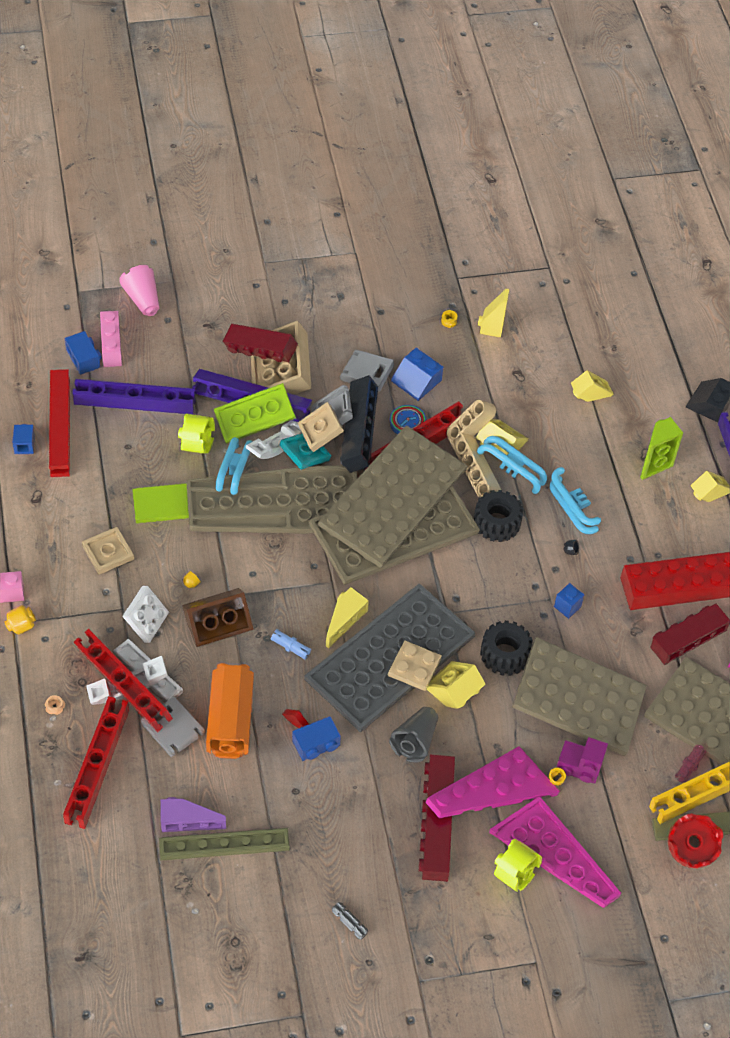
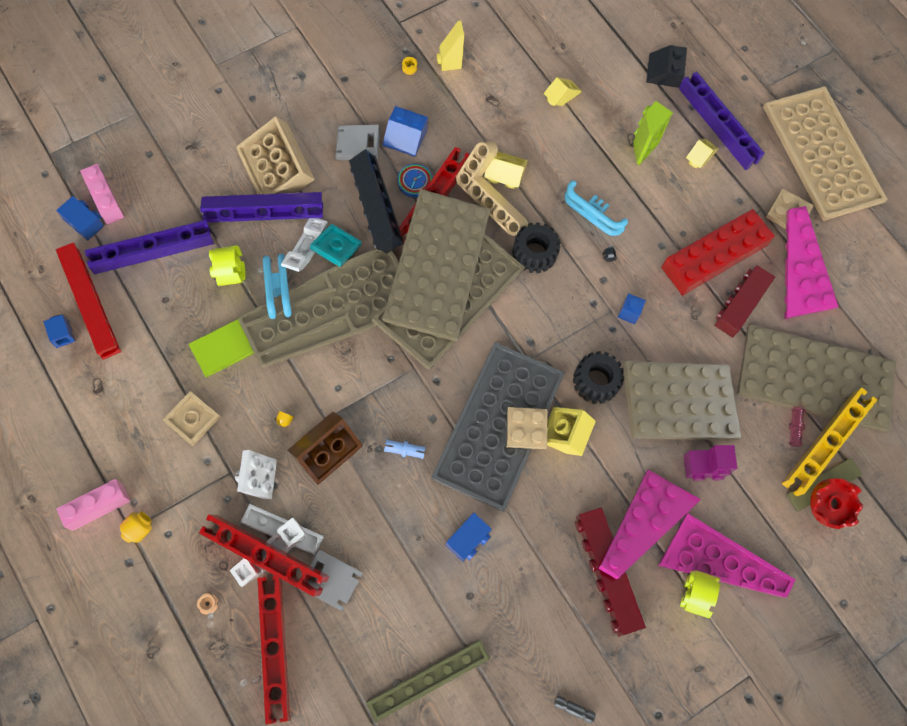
camera: 25 degrees left, 15 degrees up
bright pink cone [120,265,159,316] -> none
medium lavender slope [161,797,226,832] -> none
orange brick [206,663,254,759] -> none
lime tile [214,383,296,444] -> none
dark red brick [223,323,298,362] -> none
red tile [282,709,309,728] -> none
tan plate [298,402,344,452] -> none
light grey container [311,385,353,425] -> none
light yellow slope [326,587,369,649] -> none
dark grey cone [389,707,438,763] -> none
medium azure piece [477,436,547,494] -> none
yellow hinge [549,768,566,786] -> none

